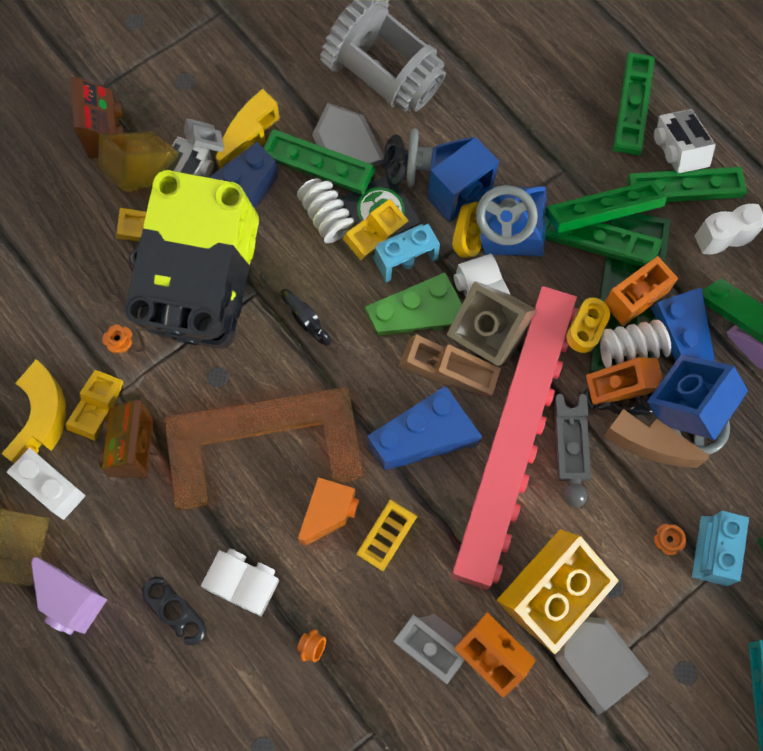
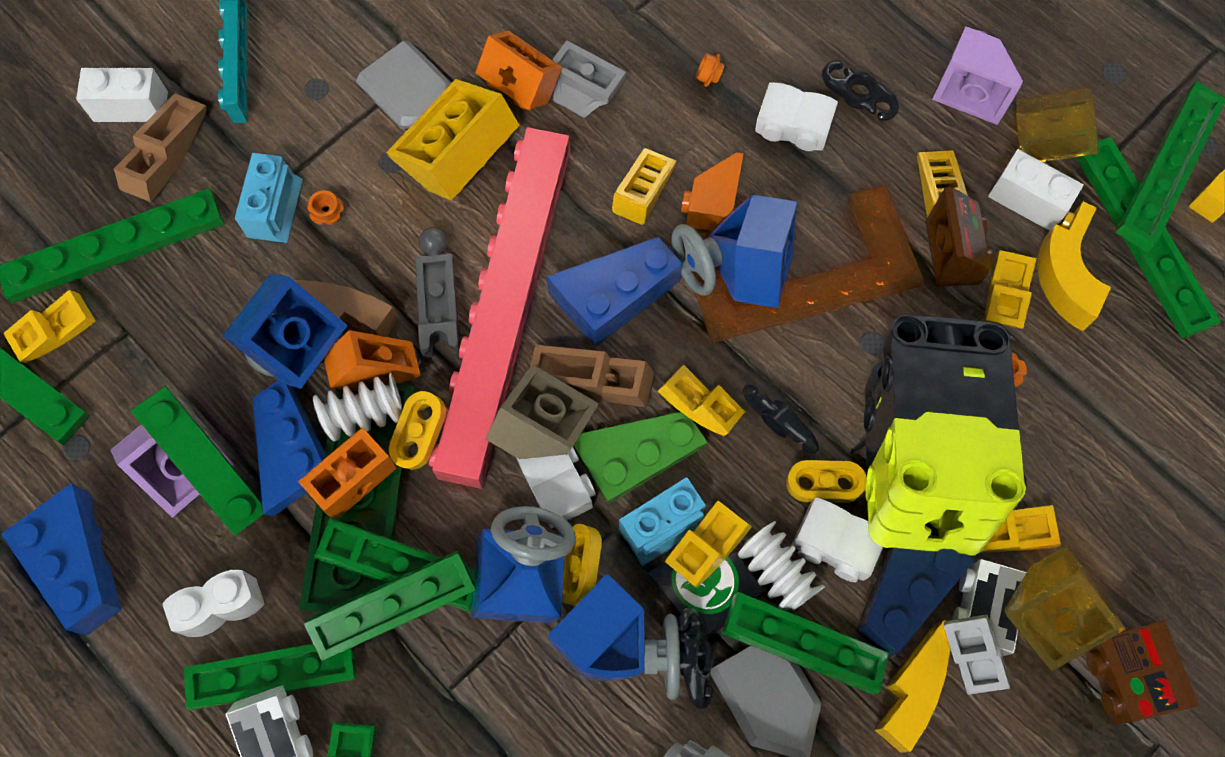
camera: 175 degrees right, 0 degrees up
none -> yellow slope [657,364,745,436]
none -> blue piece [671,195,797,308]
none -> yellow plate [786,460,866,503]
none -> white brick [791,497,883,582]
none -> yellow slope [917,150,968,217]

